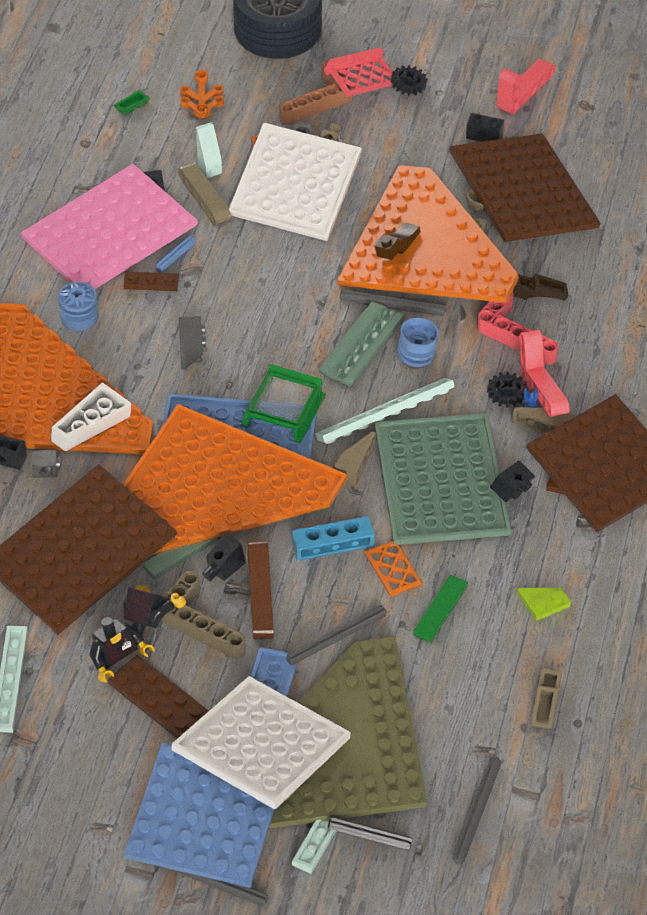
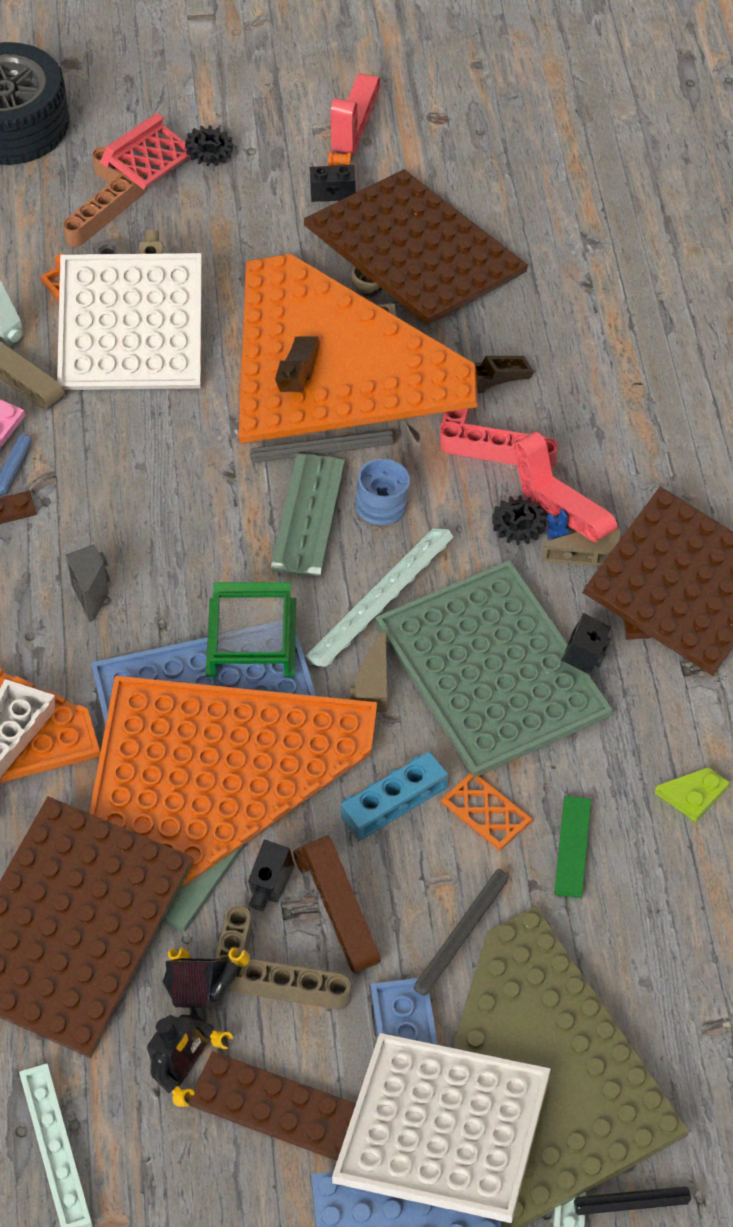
camera: 20 degrees left, 5 degrees up
none -> orange bush [328,151,352,166]

